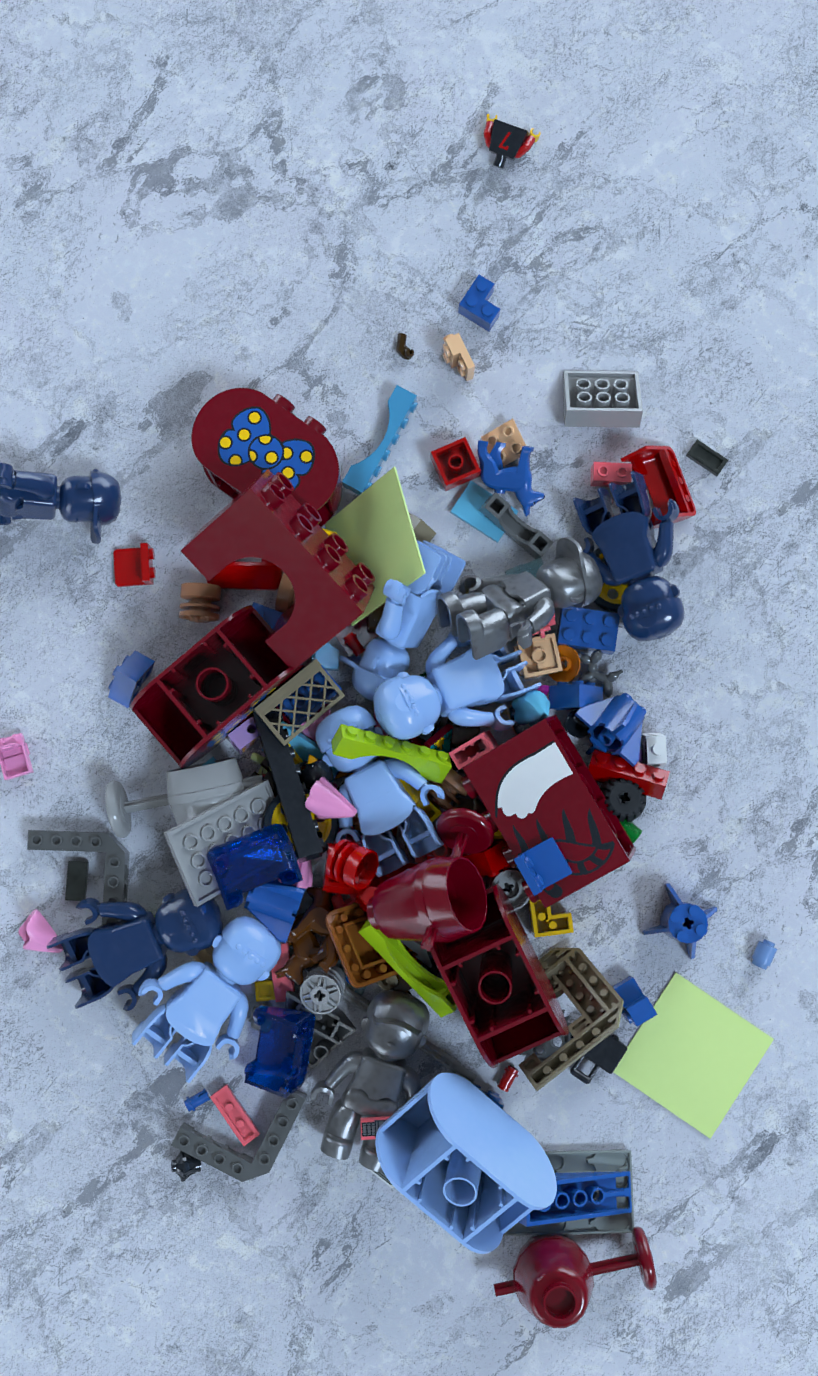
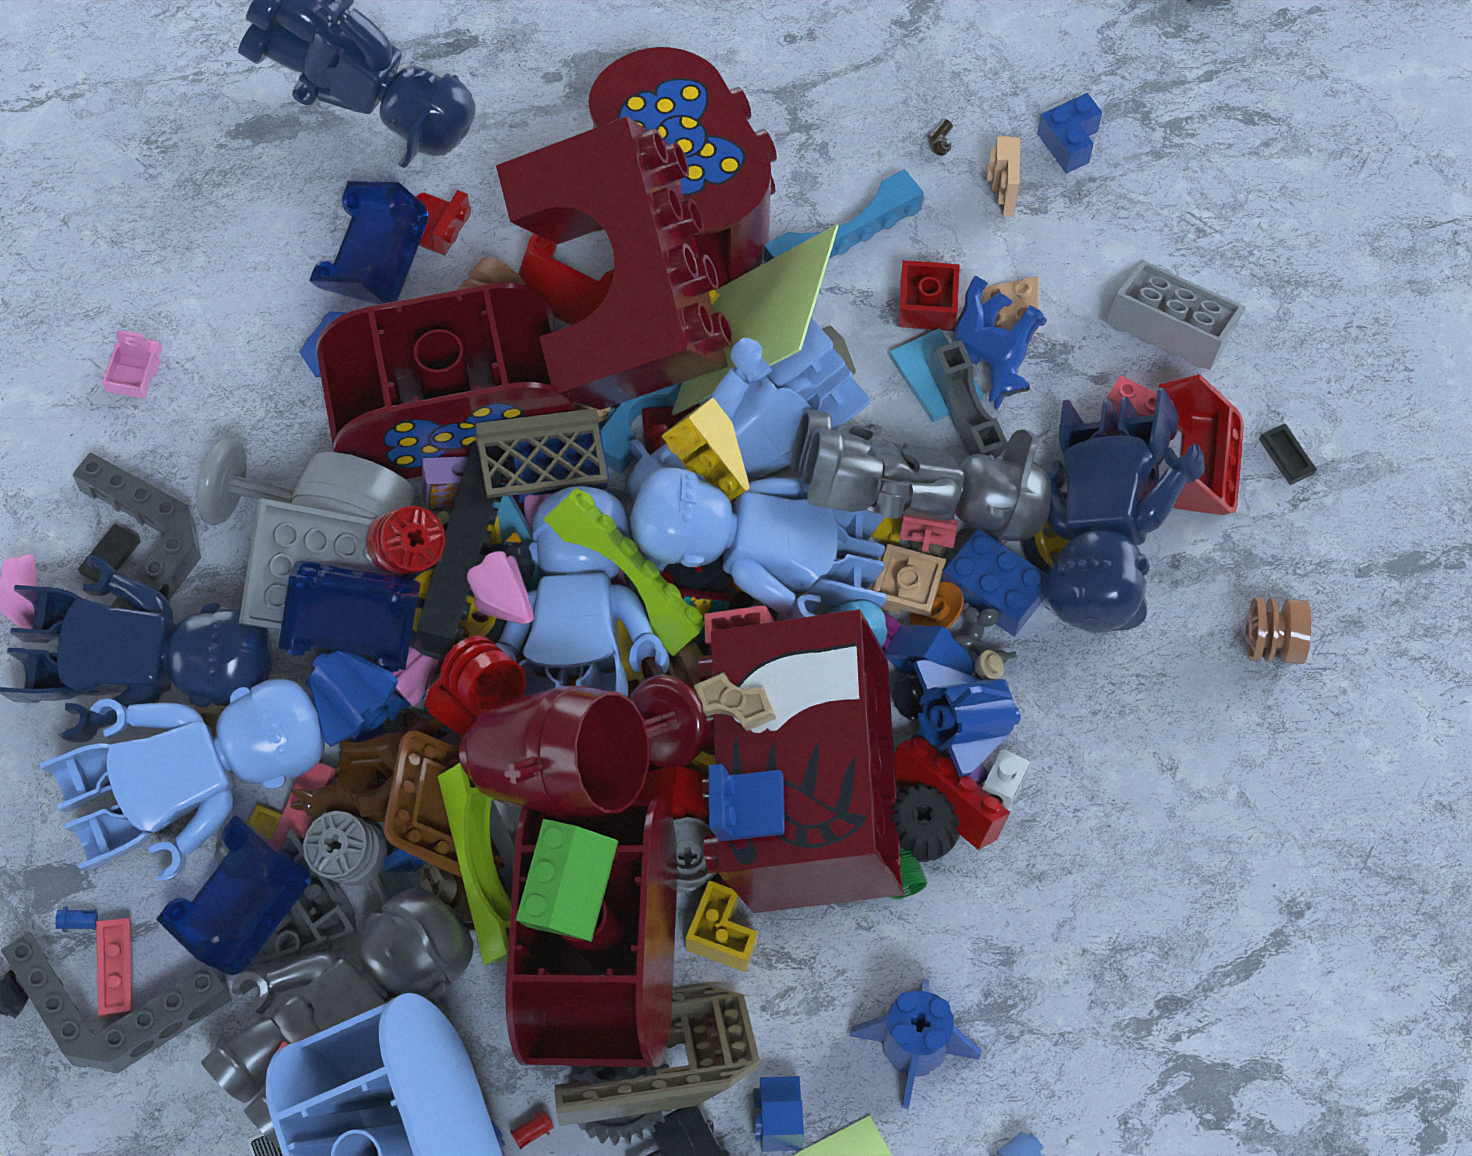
camera: 30 degrees right, 20 degrees down
none -> clear blue windscreen [309,181,428,305]
none -> red wheel [366,506,445,576]
none -> bright green slope [516,819,618,942]
none -> yellow slope [662,398,750,501]
none -> tan tile [694,672,776,731]
none -> tan plate [975,650,1004,679]
none -> nougat wheel [1245,597,1312,664]

